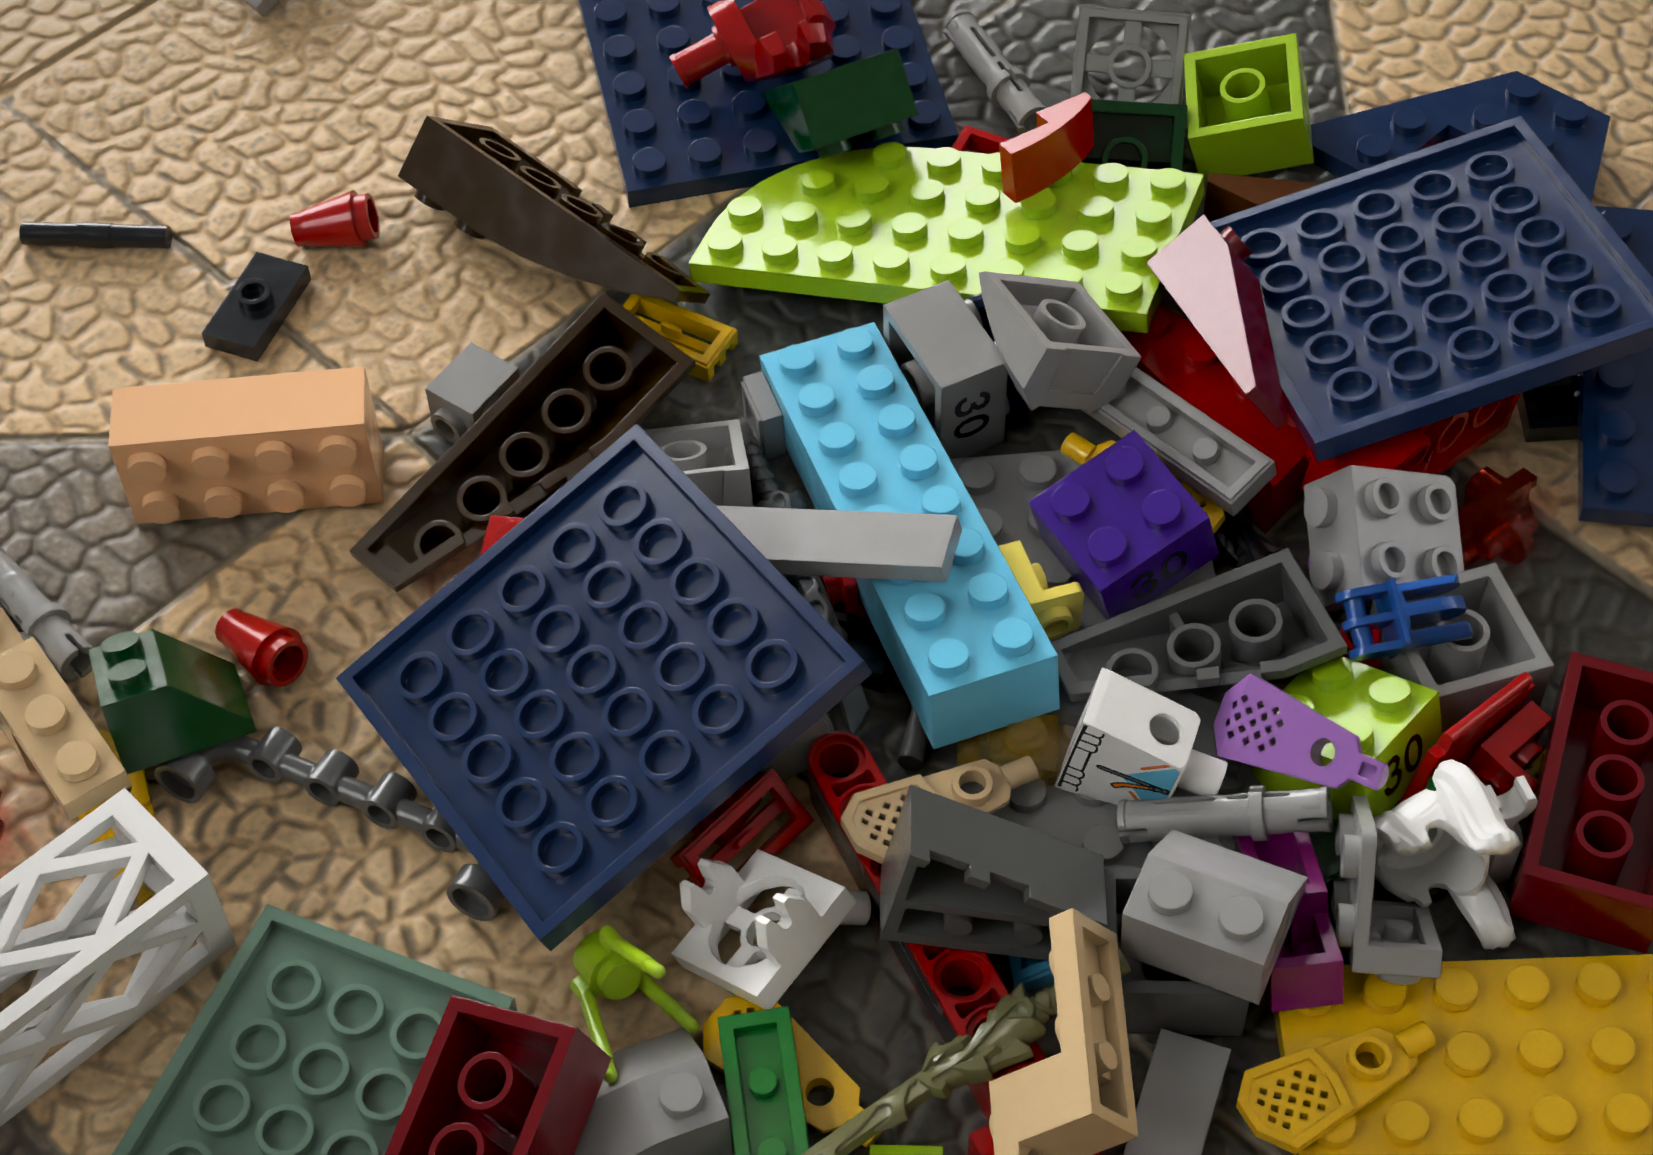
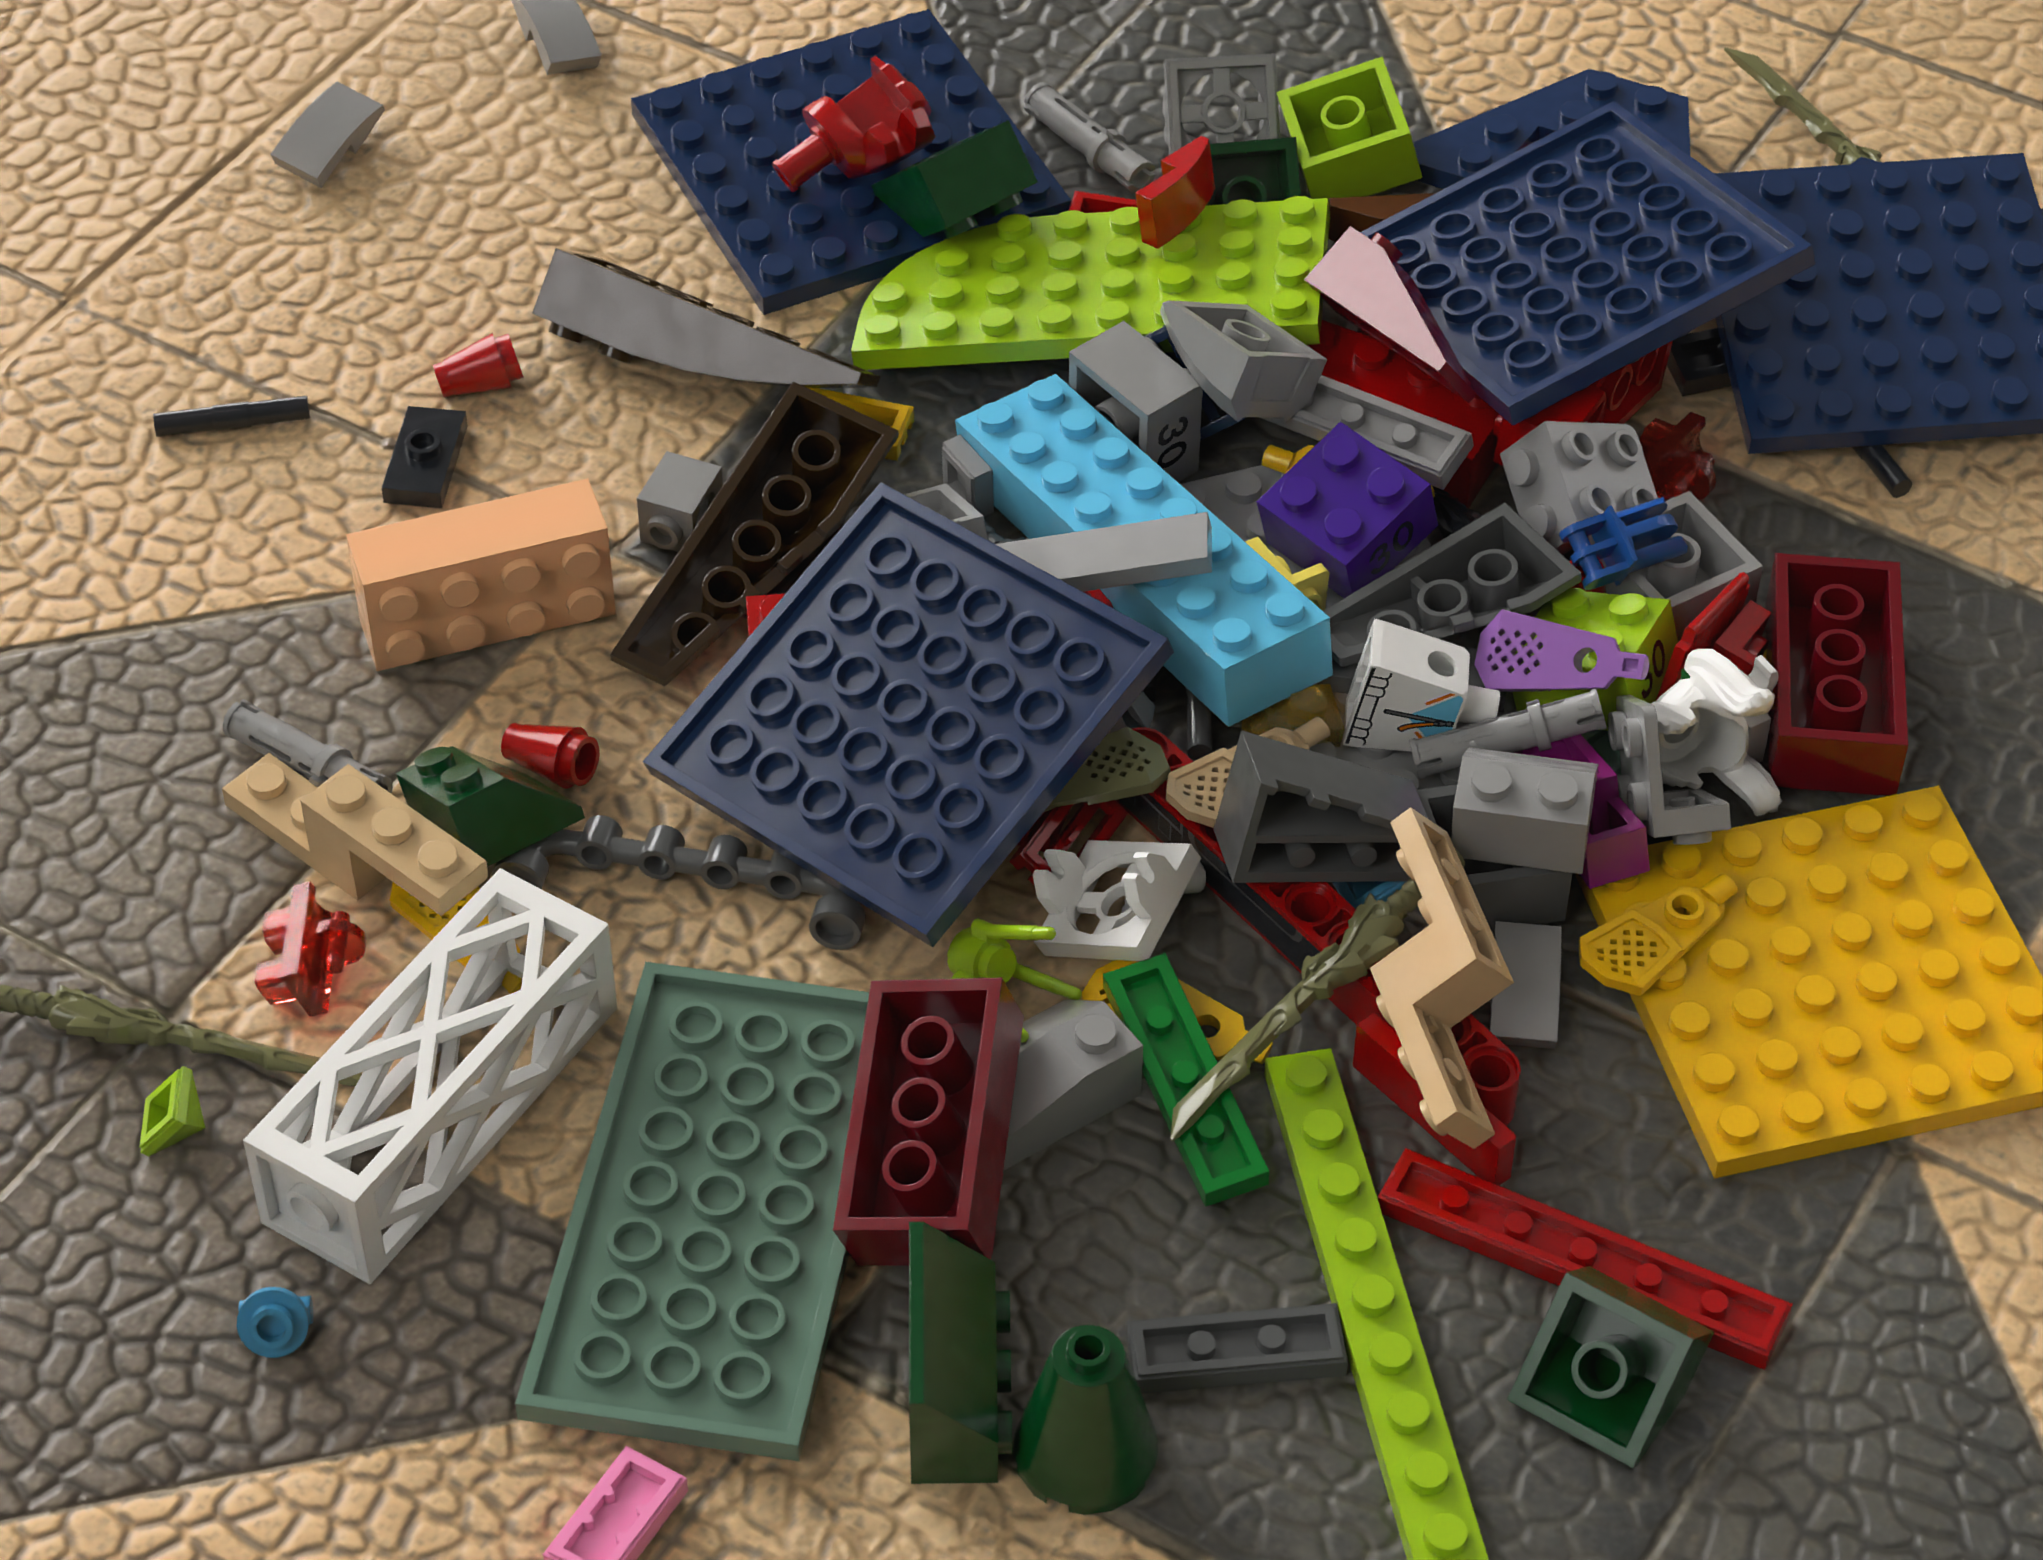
camera: 15 degrees left, 5 degrees down
none -> olive piece [1044,727,1171,812]

